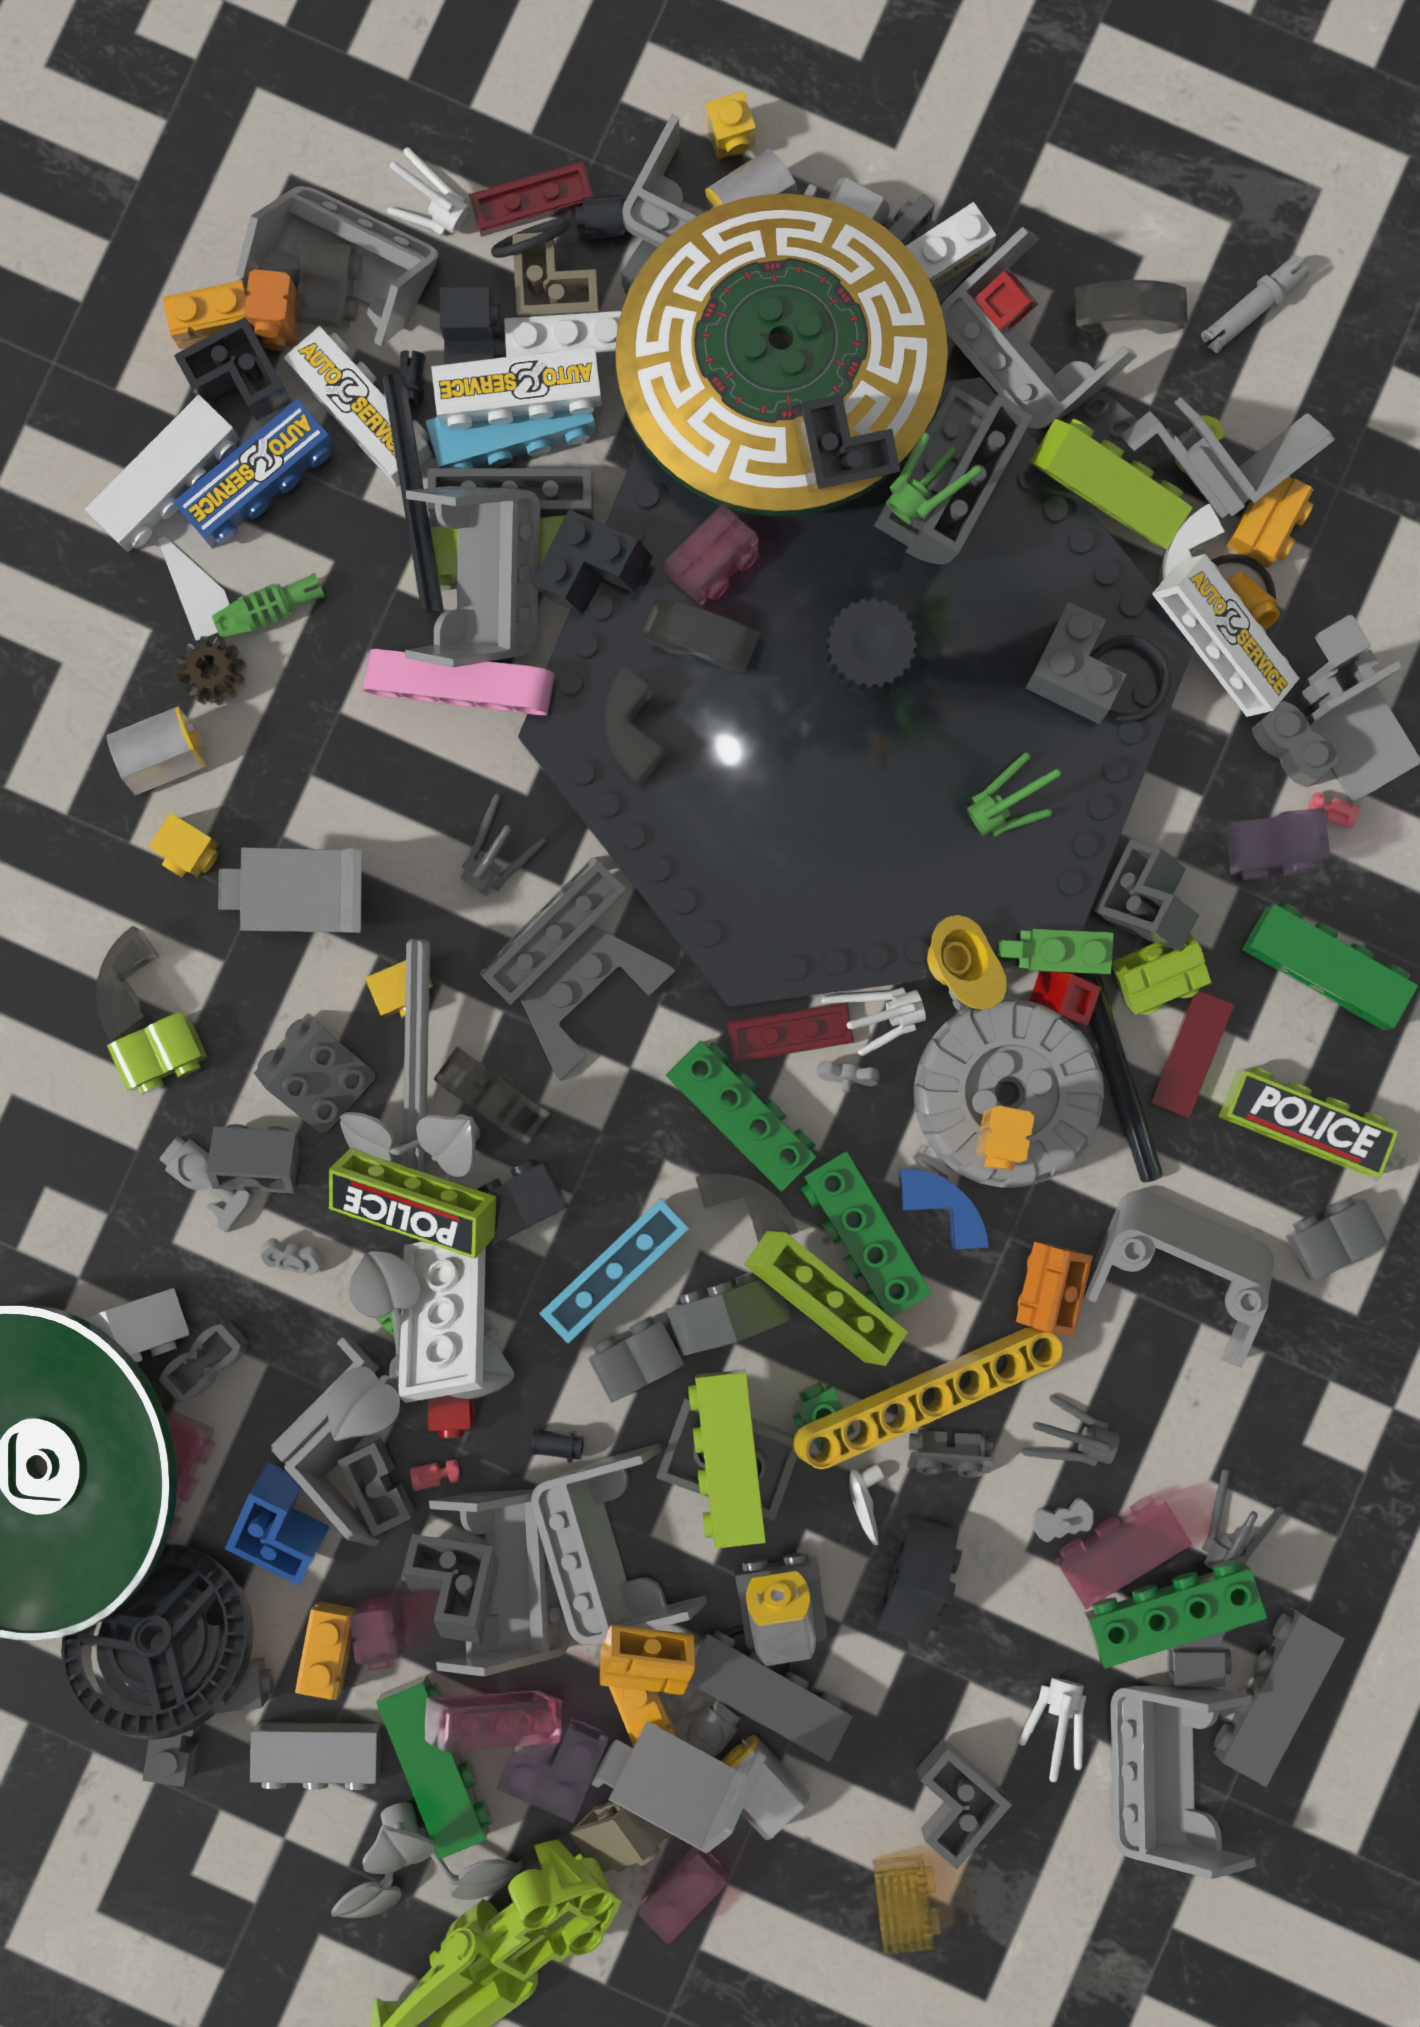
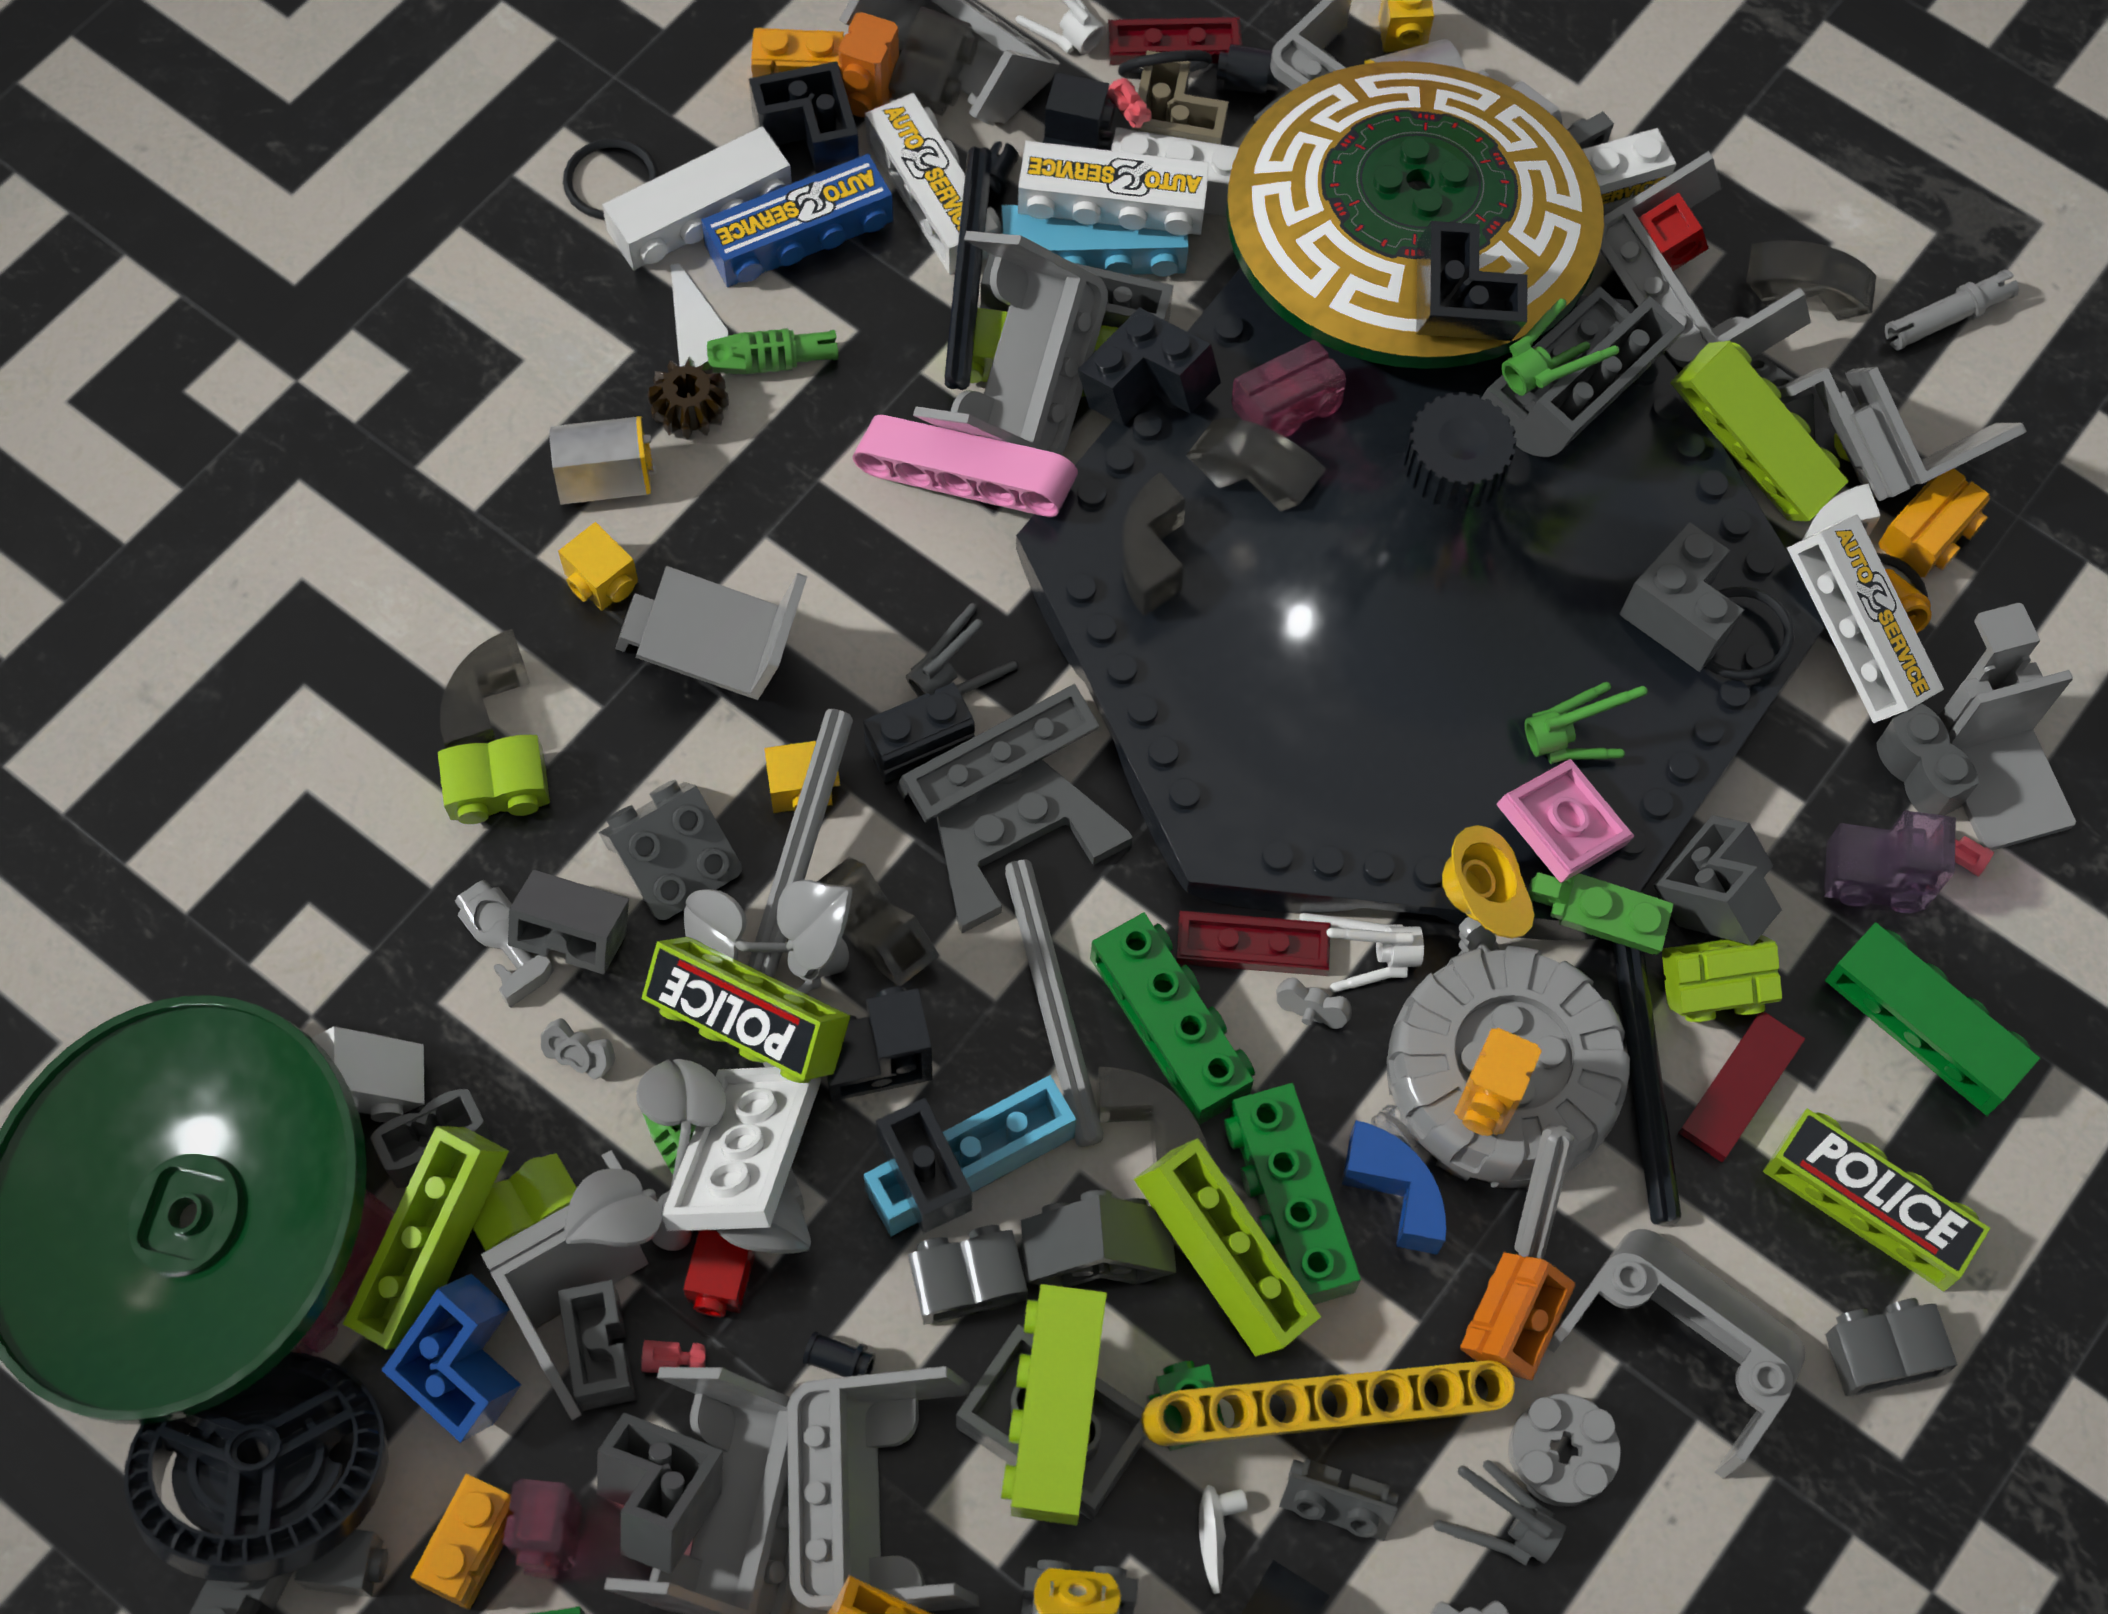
camera: 10 degrees right, 20 degrees down
red brick [1029,971,1101,1026] -> none
none -> lime brick [343,1126,509,1349]
none -> lime brick [473,1153,577,1252]
none -> black tyre [563,138,659,220]
none -> black brick [863,682,975,783]
none -> black brick [876,1098,972,1234]
none -> light grey axle [1005,859,1104,1147]
none -> coral piece [1109,78,1152,128]
none -> bright pink tile [1496,759,1634,883]
none -> light grey plate [1508,1394,1620,1507]
none -> light grey axle [1514,1125,1574,1259]

